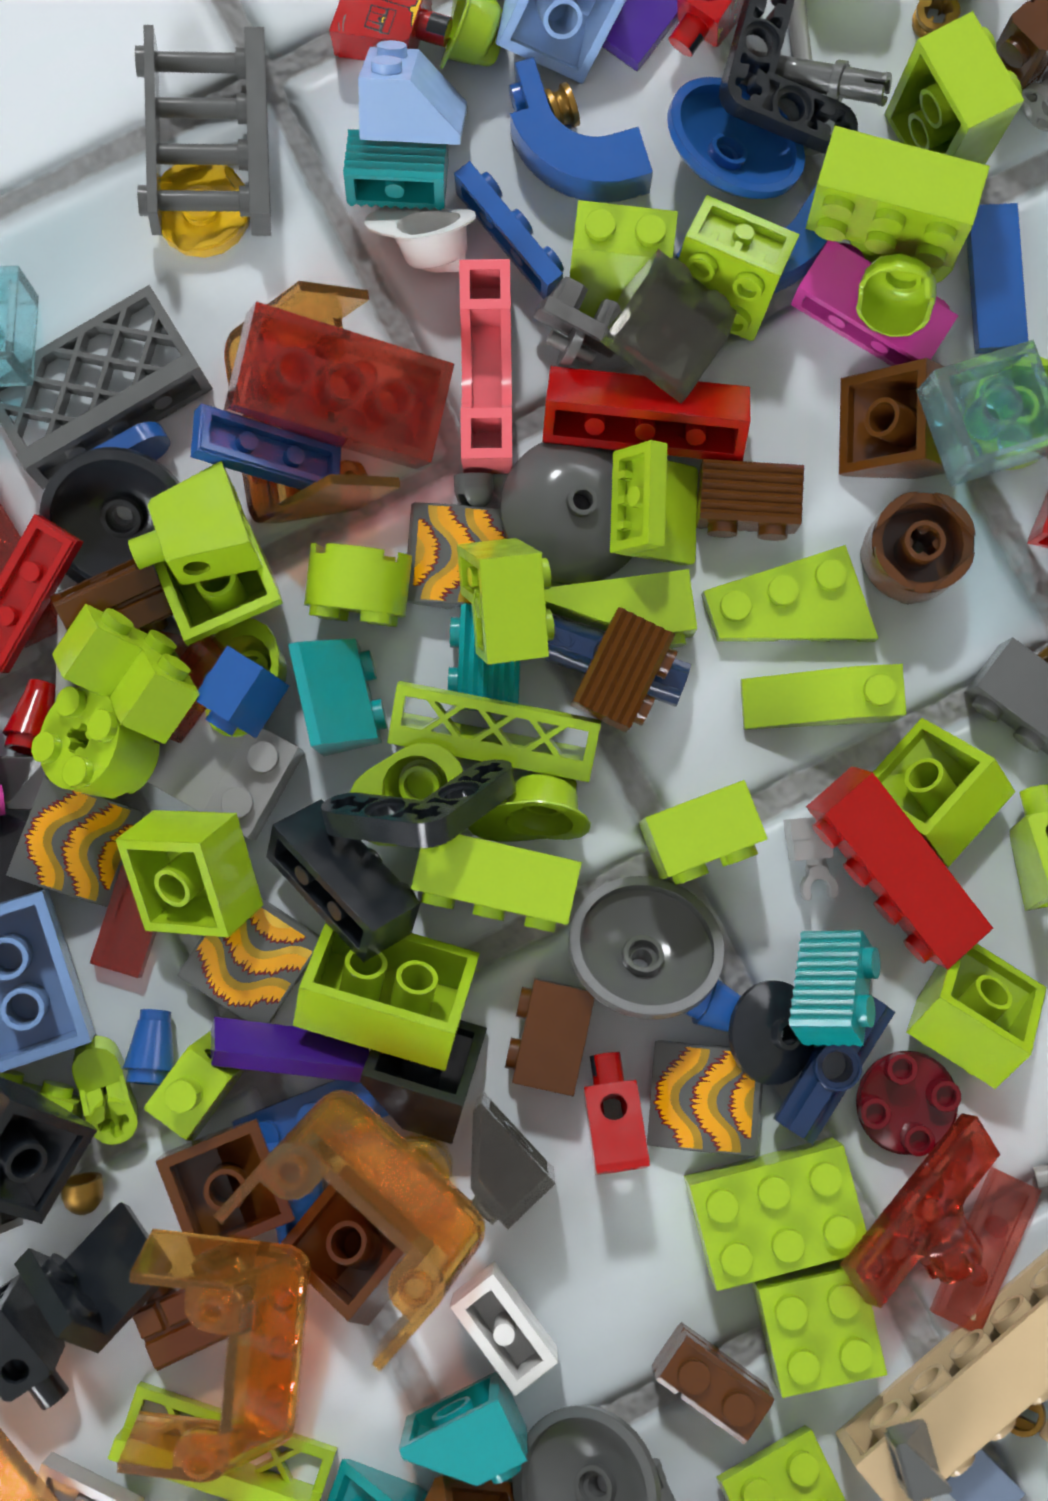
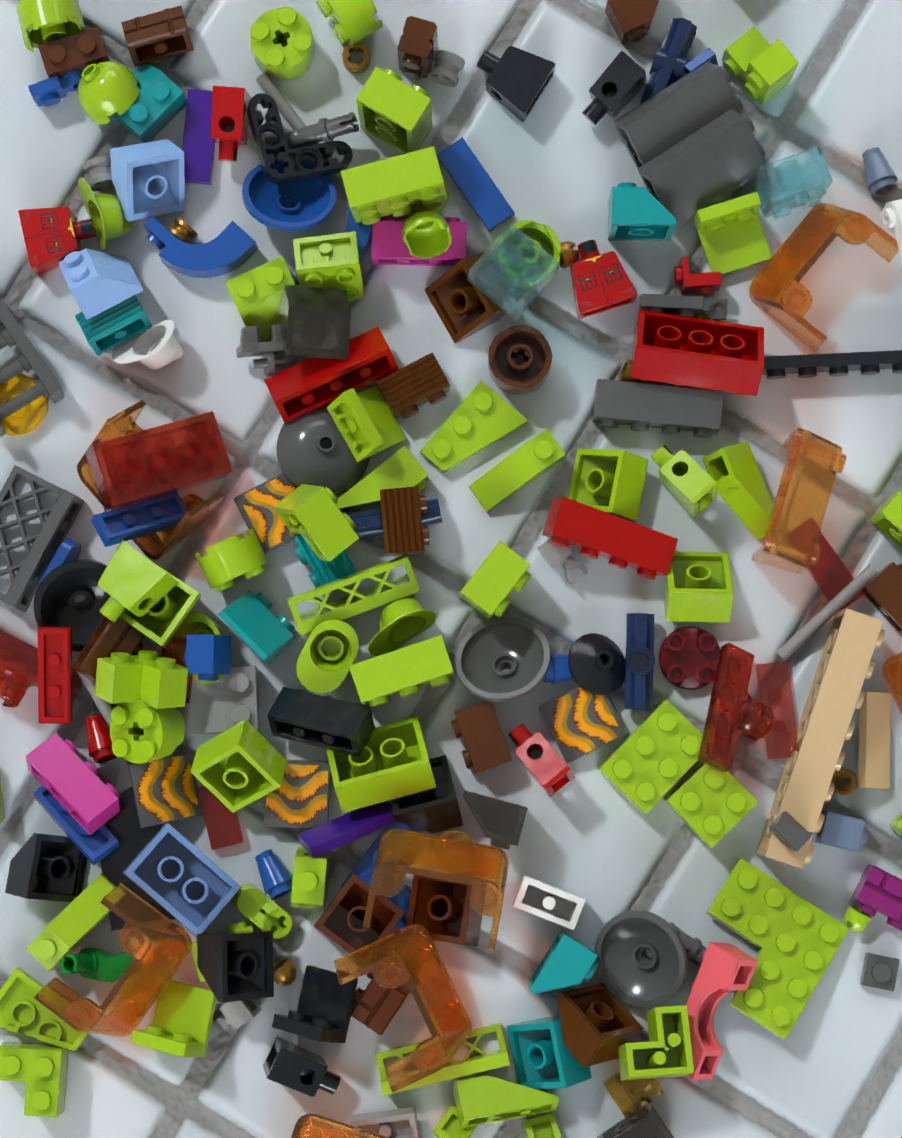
camera: 30 degrees left, 0 degrees up
black beam [321,760,516,848] -> none
blue plate [454,161,564,300] -> none
dark grey hinge [454,472,494,507] -> none
coral arch [459,259,513,474] -> none
reddish brown brick [652,1322,775,1445] -> none
teal brick [789,930,881,1047] -> none

